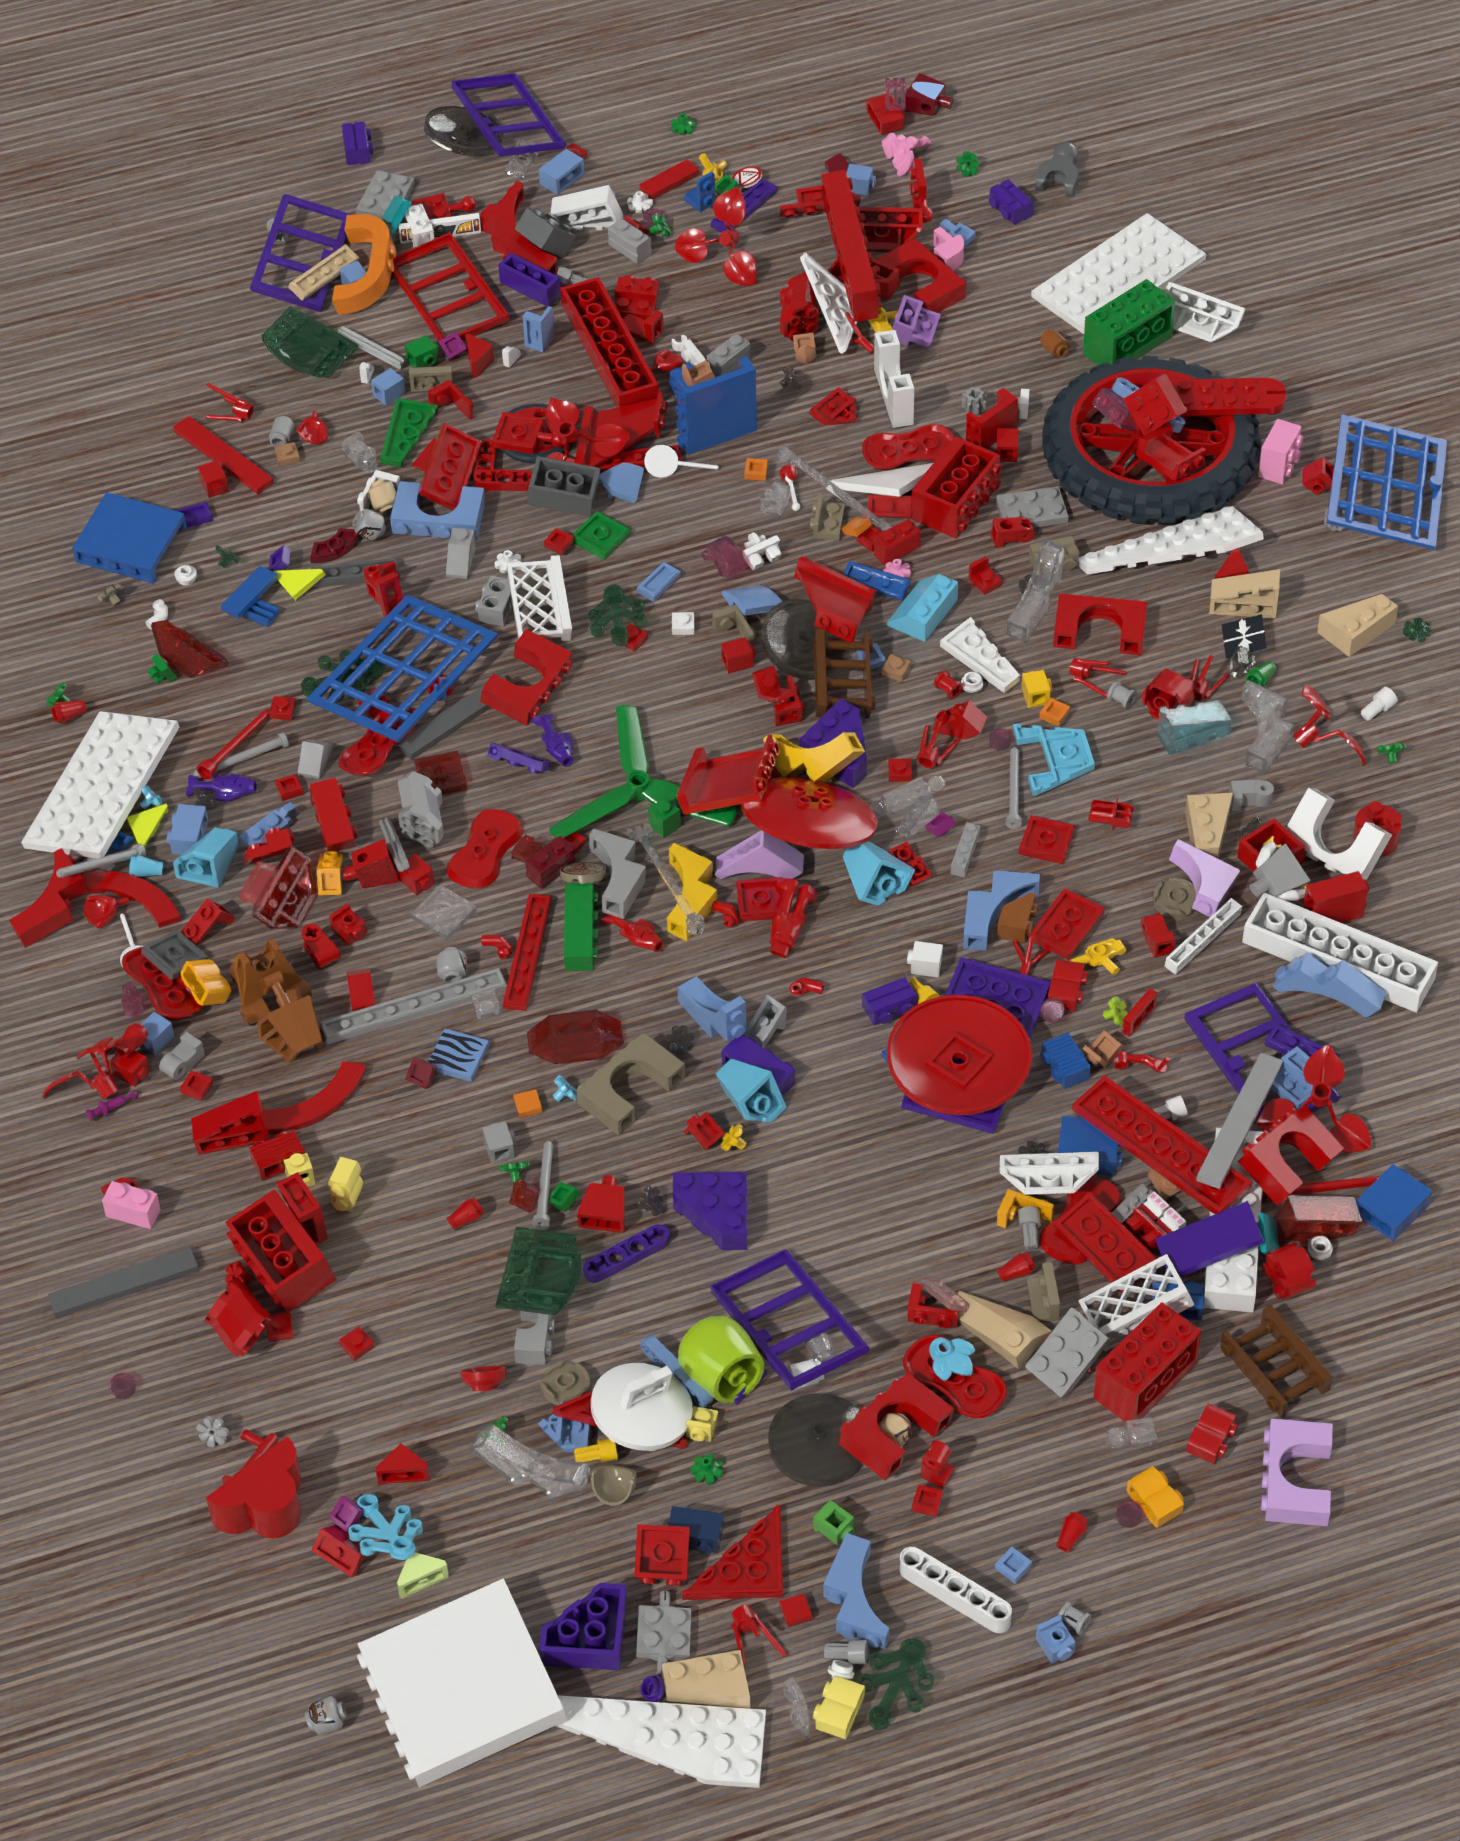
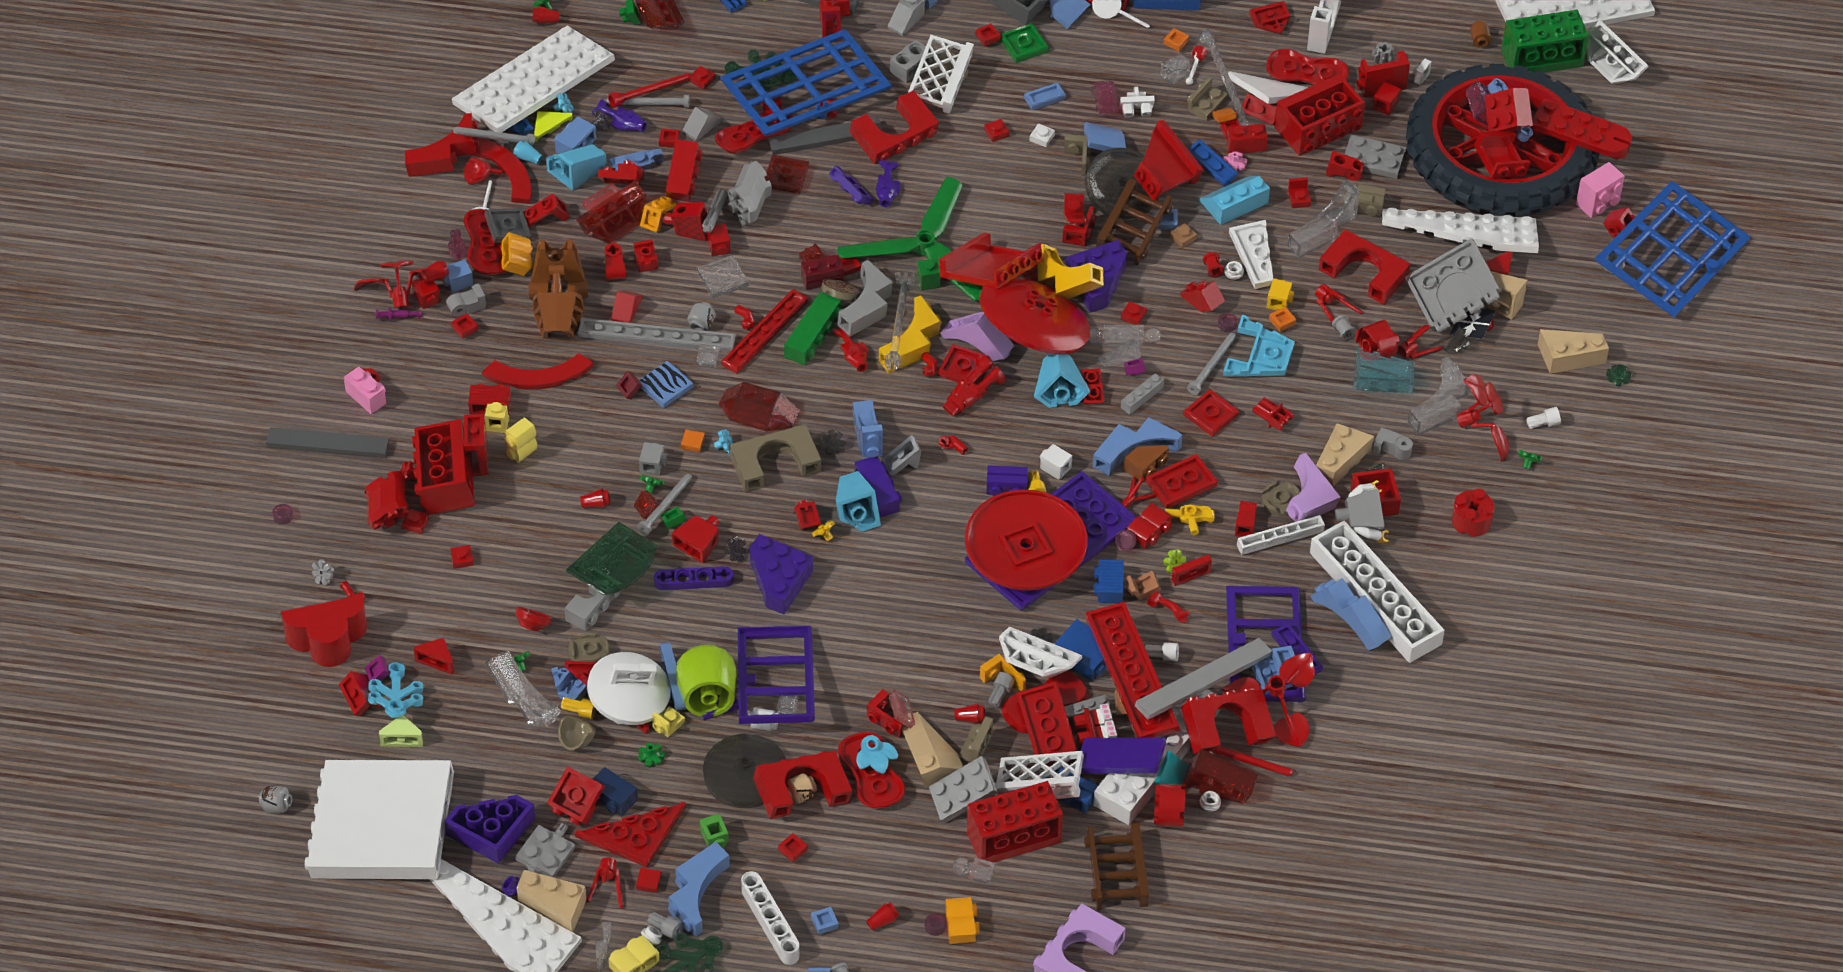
camera: 25 degrees right, 0 degrees up
red wedge [191,1090,270,1155] -> none
red plate [446,809,523,888] -> none
white plant [495,550,521,574] -> none
clear green plant [588,584,647,646] -> none
red brick [721,637,756,674] -> none
red plant [916,721,960,769] -> none
red leg [921,1440,954,1488] -> none
red brick [1186,1403,1238,1464] -> none
green cone [1246,661,1276,690] -> none
white arch [1286,788,1392,880] -> none
red brick [1303,871,1369,923] -> none
blue brick [1354,1164,1432,1242] -> none
none -> light grey hinge [1405,238,1502,333]

